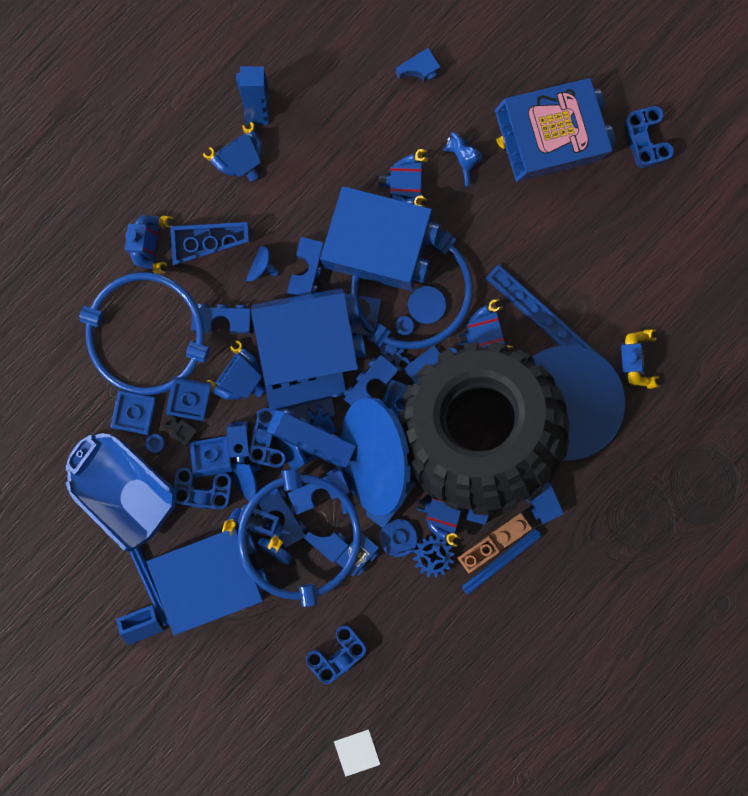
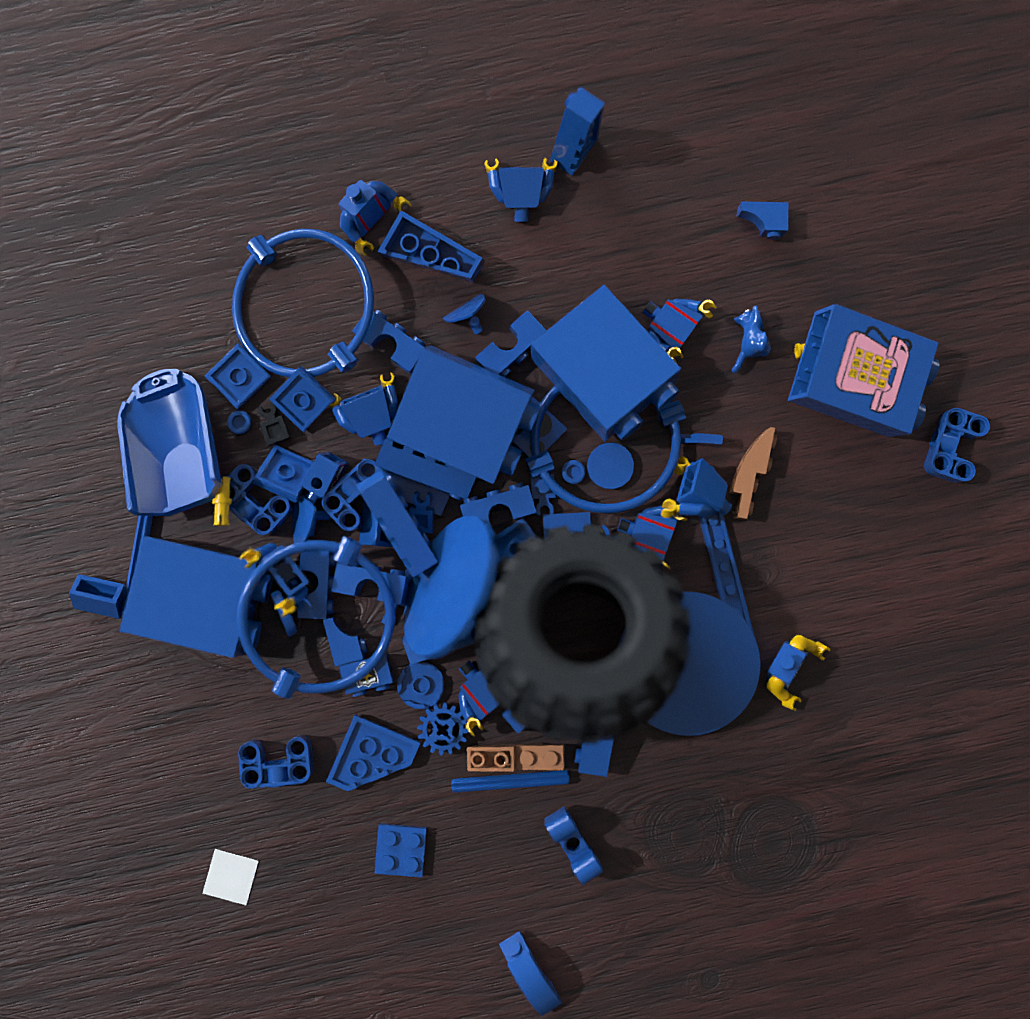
camera: 40 degrees right, 0 degrees up
none -> yellow pin [212,477,232,526]
none -> blue plate [326,714,421,791]
none -> blue plate [374,823,427,877]
none -> blue arch [499,931,562,1016]
none -> blue beam [544,806,604,885]
none -> blue torso [661,456,732,518]
none -> blue tile [681,433,723,447]
none -> nougat slope [729,427,777,520]

